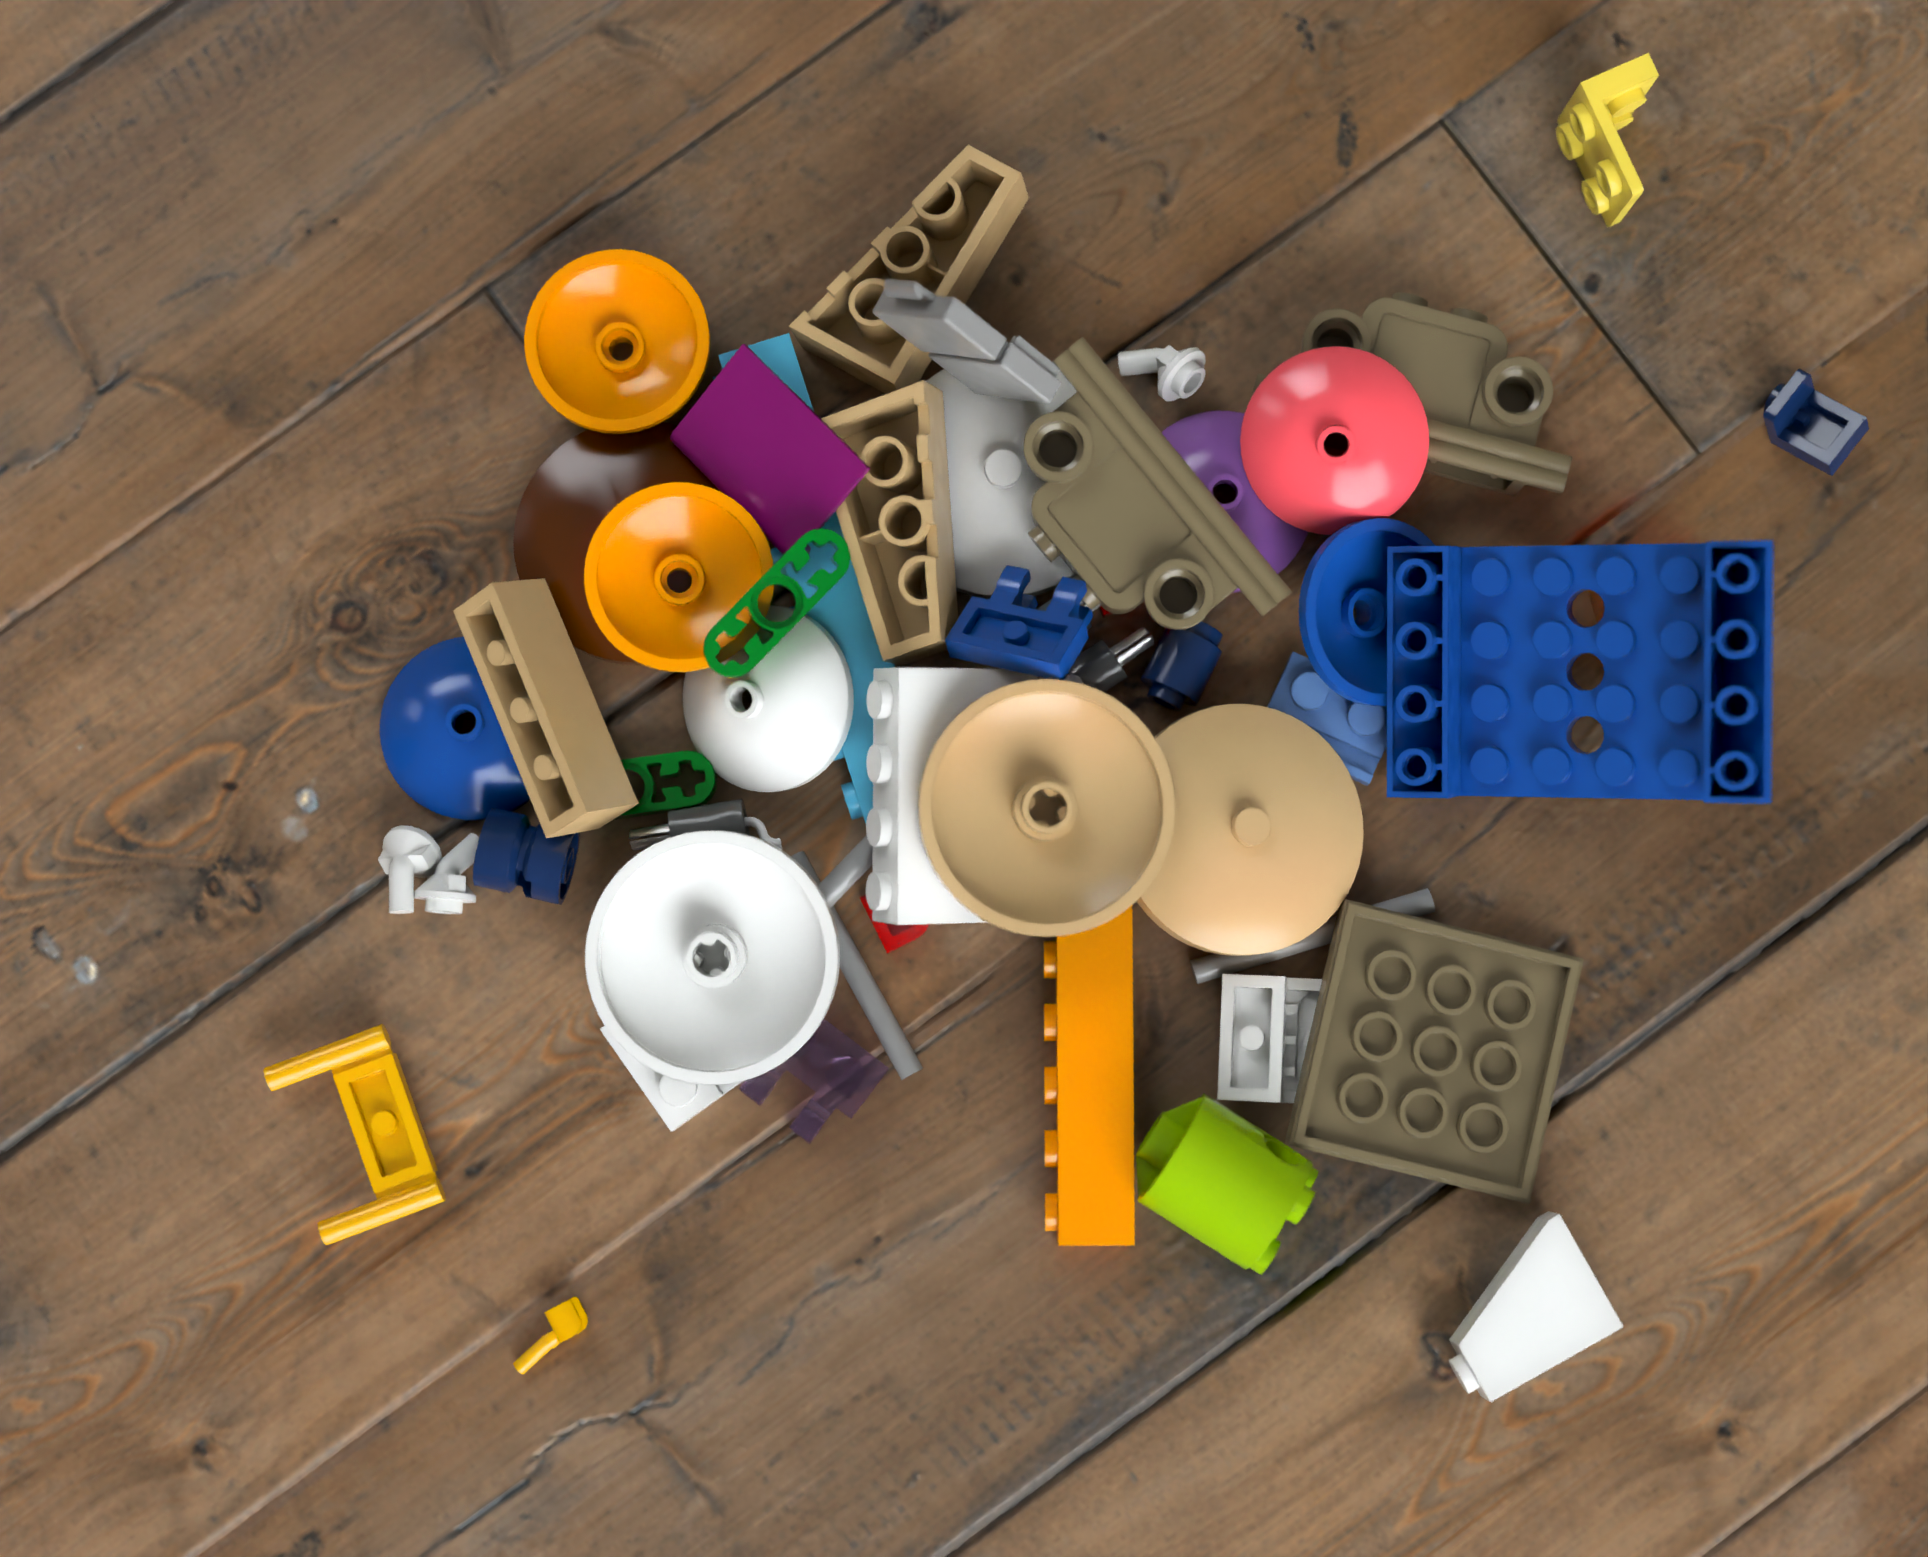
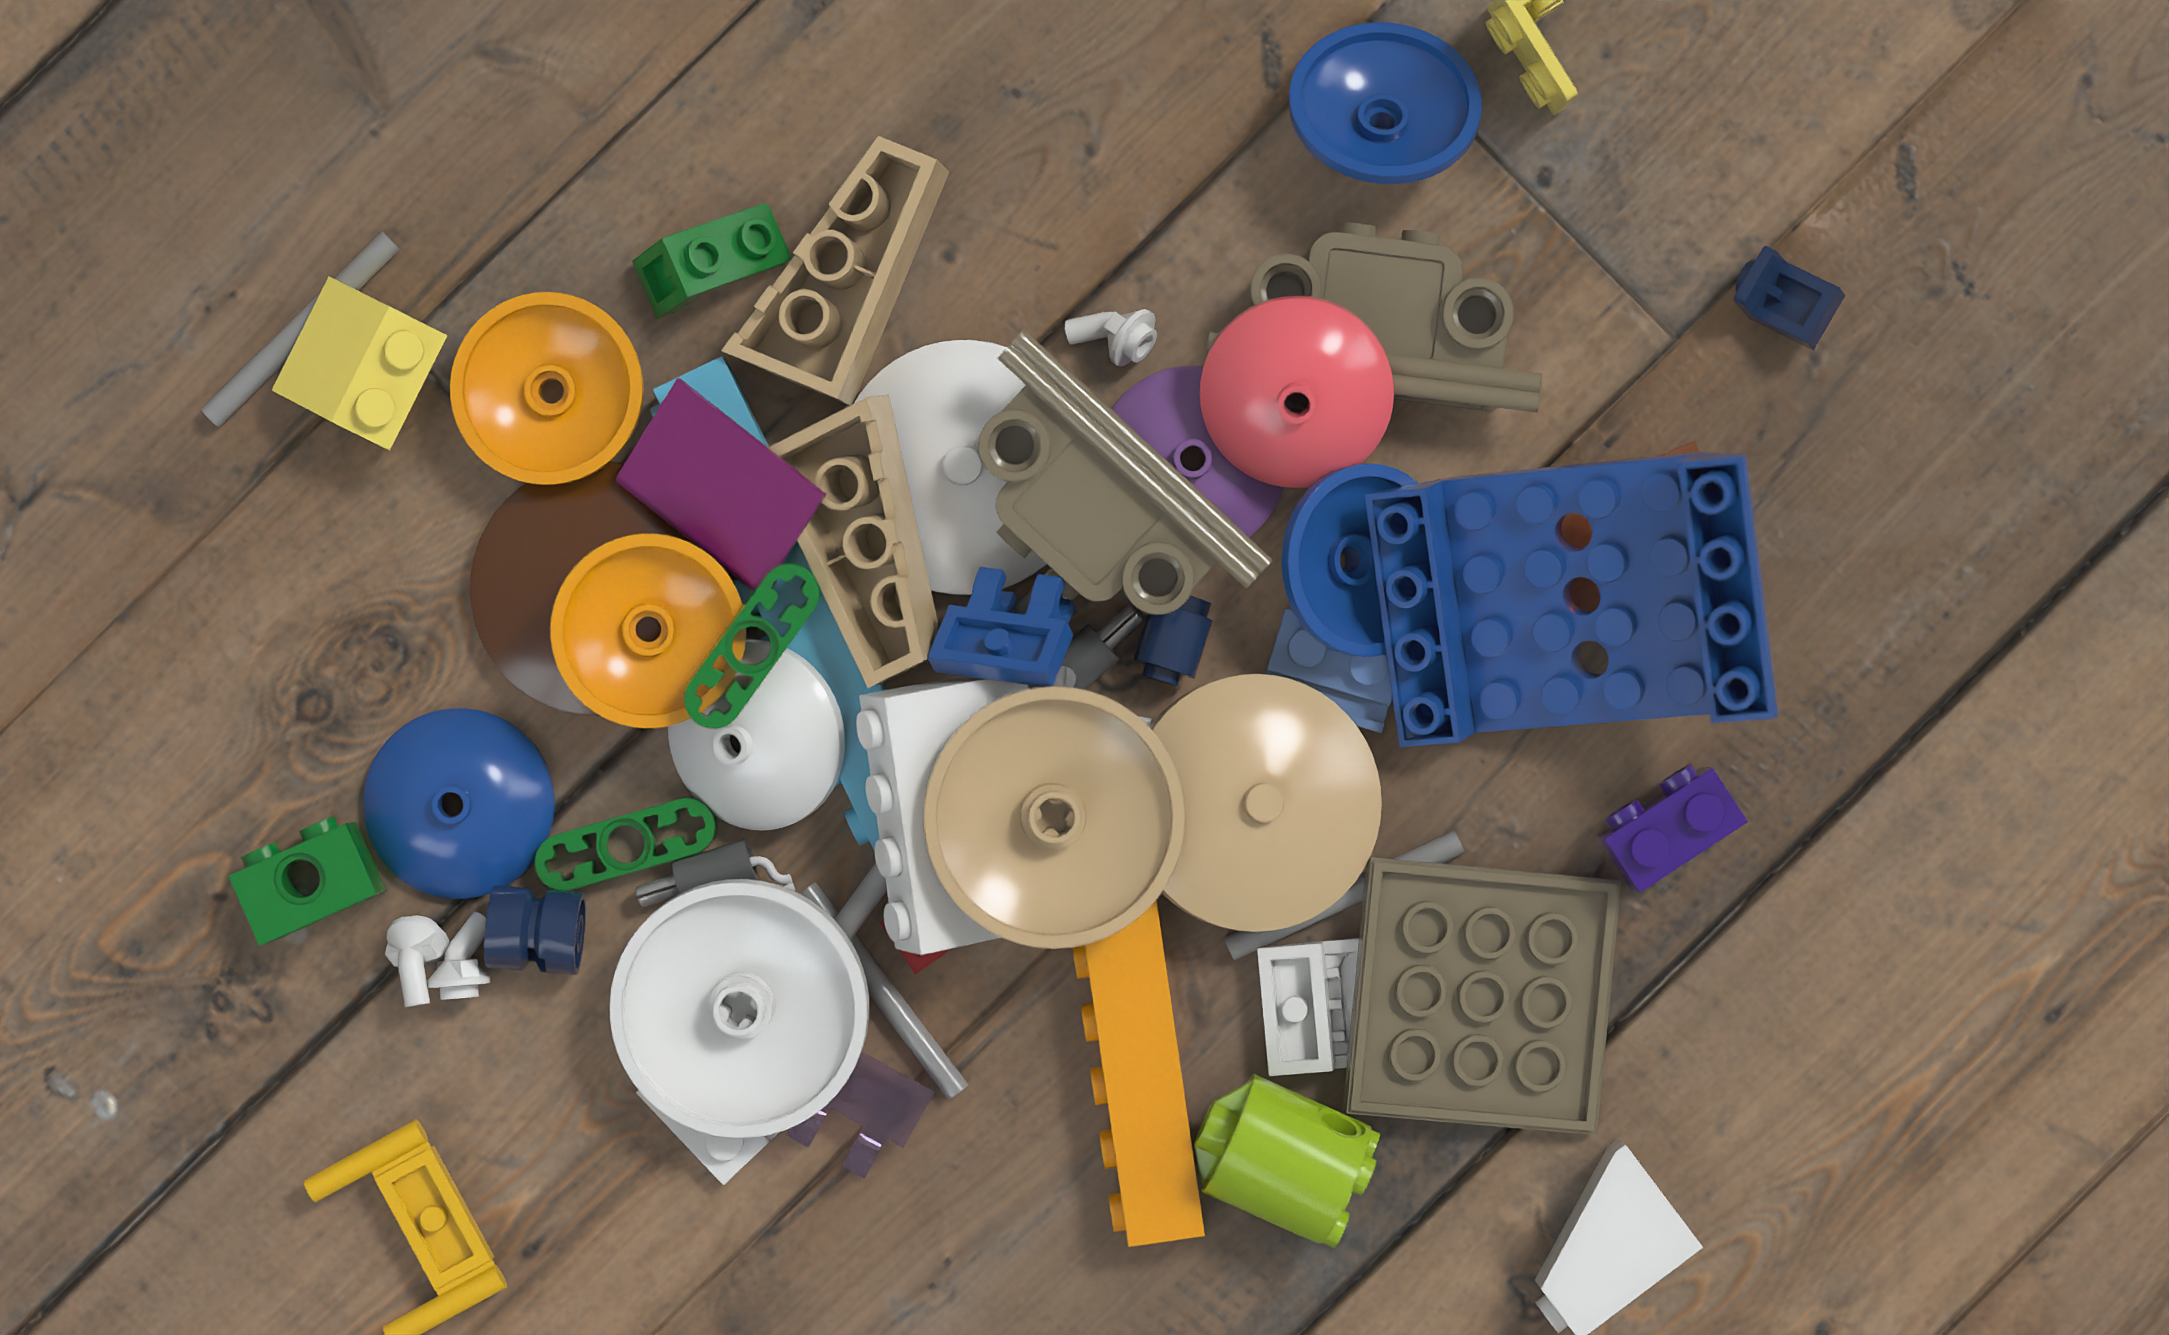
camera: 10 degrees left, 5 degrees up
tan brick [453,578,639,838] -> none
light grey piece [873,279,1061,404] -> none
none -> light grey bar [201,231,400,427]
none -> green brick [228,816,387,946]
none -> light yellow slope [272,276,448,451]
none -> green bracket [632,203,791,319]
none -> blue dish [1289,22,1482,184]
none -> dark purple brick [1596,764,1748,893]

